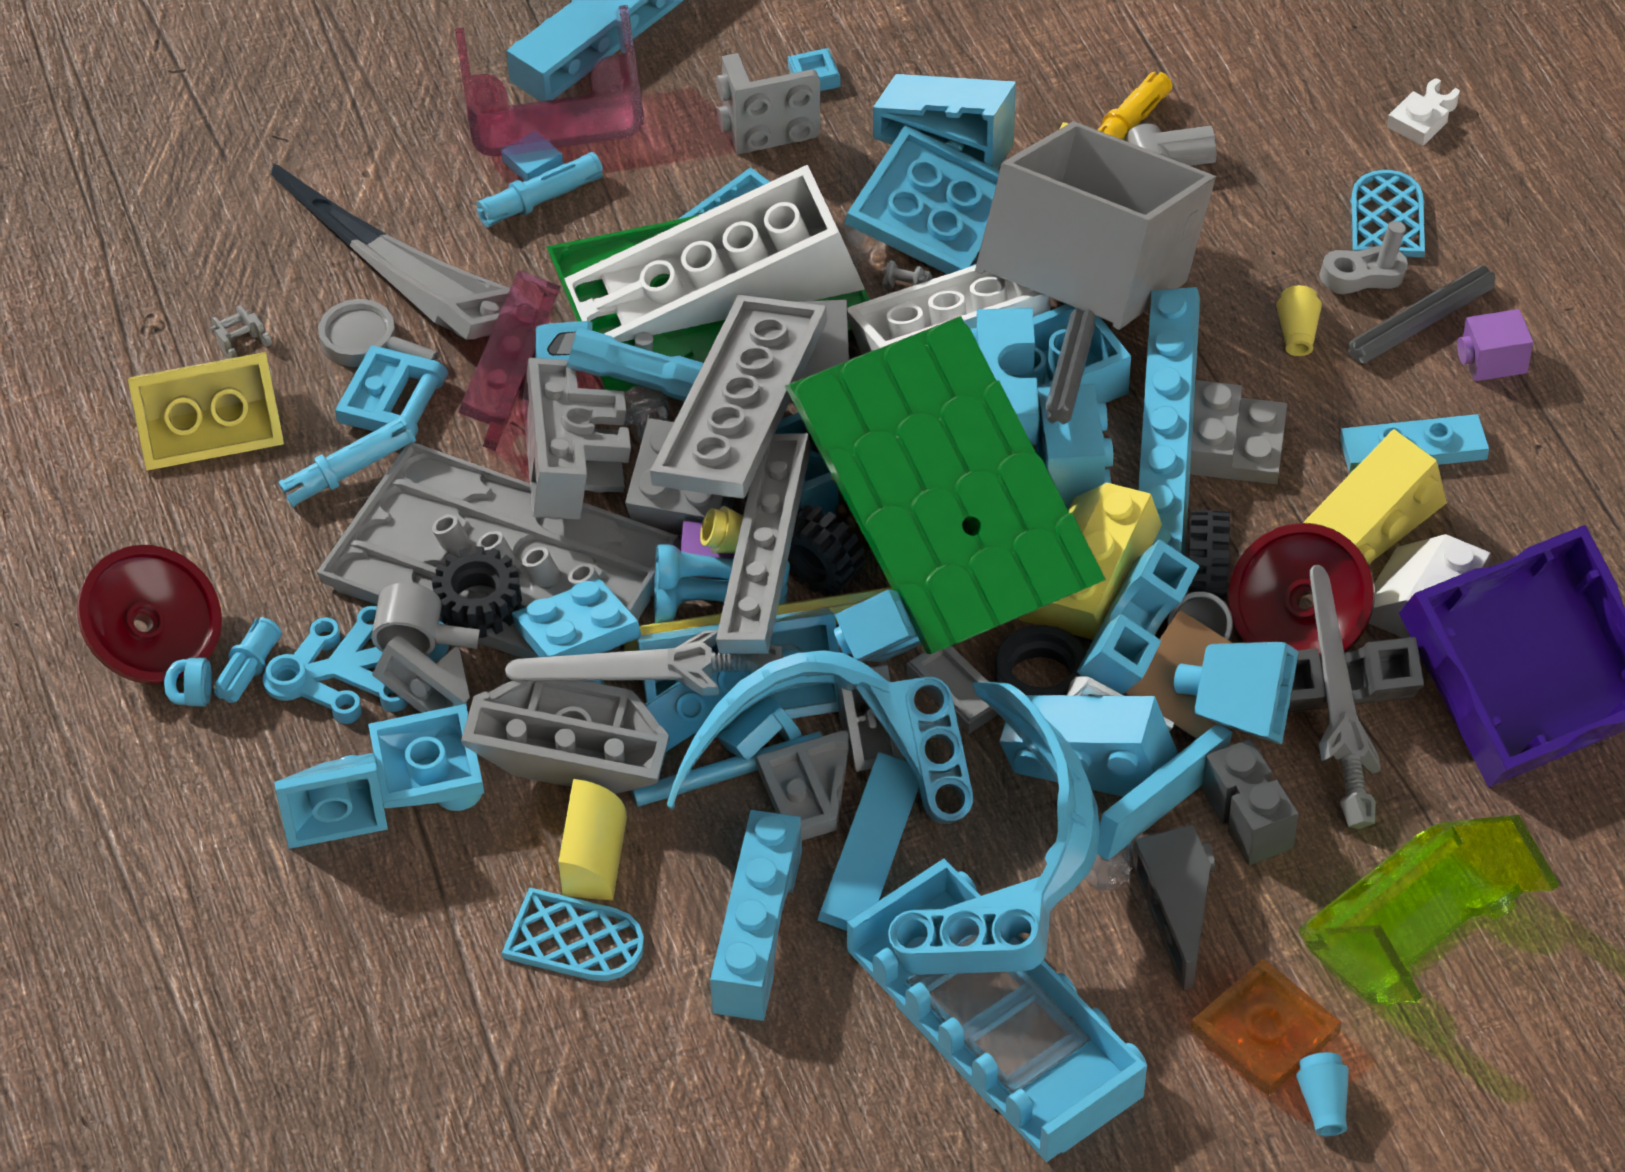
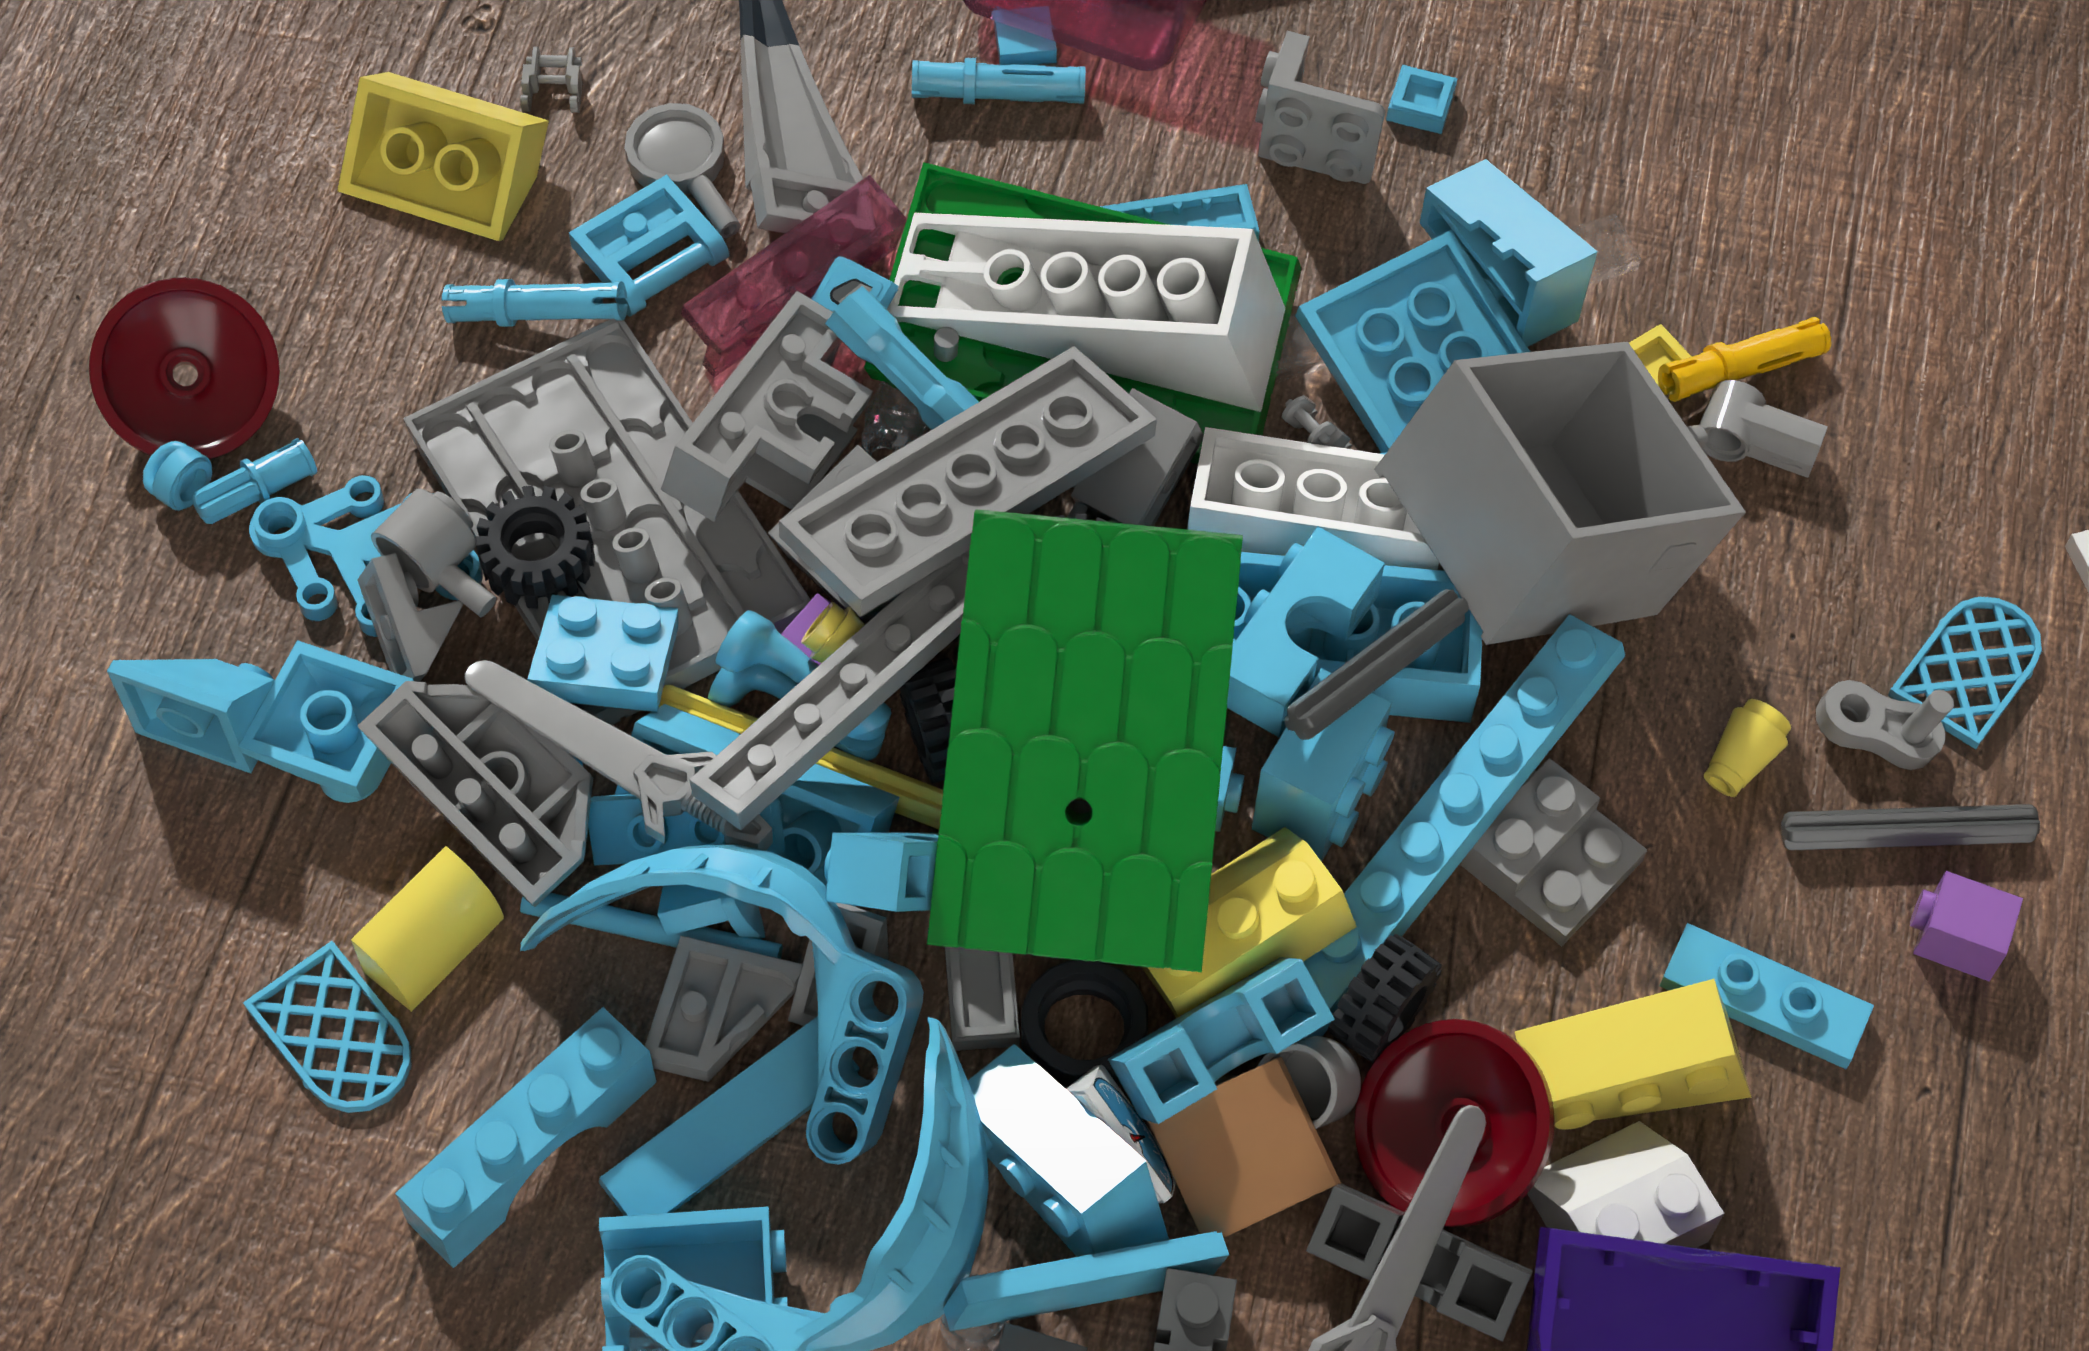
camera: 30 degrees right, 10 degrees up
medium azure torso [1174,642,1299,744] -> none

